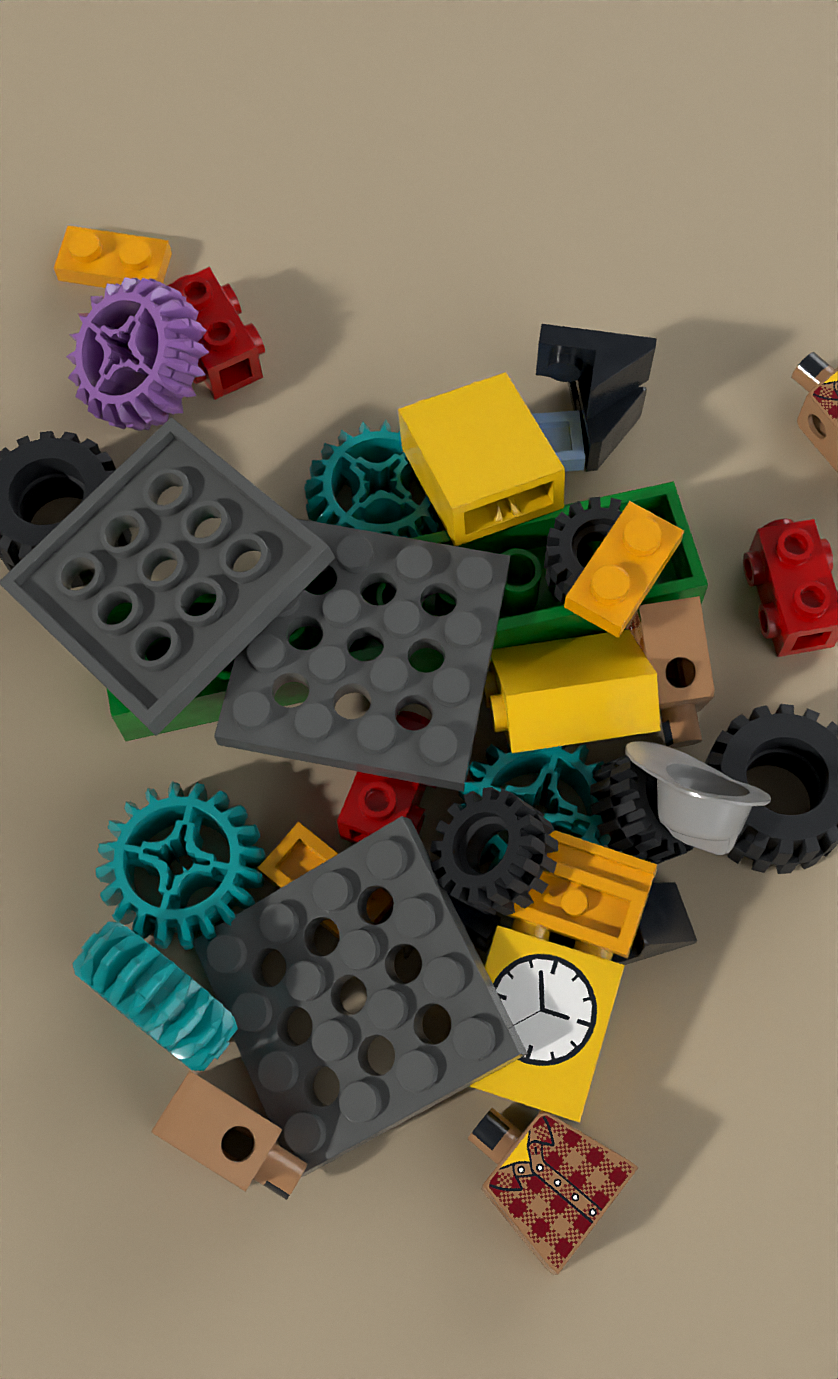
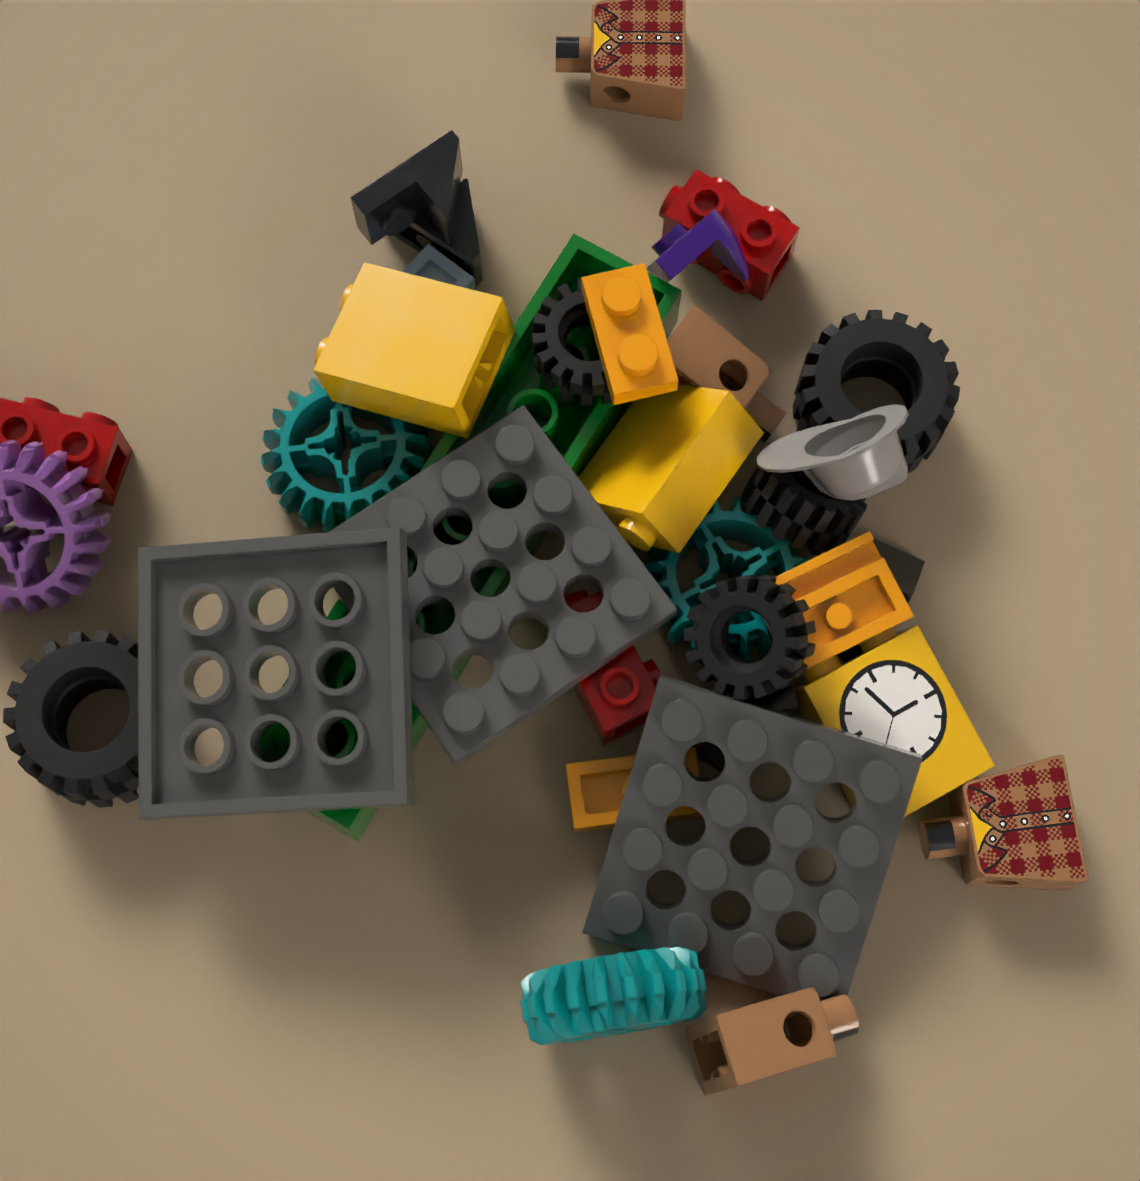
camera: 50 degrees left, 5 degrees up
teal gear [96,781,266,950] -> none
none -> dark purple plate [646,208,749,283]

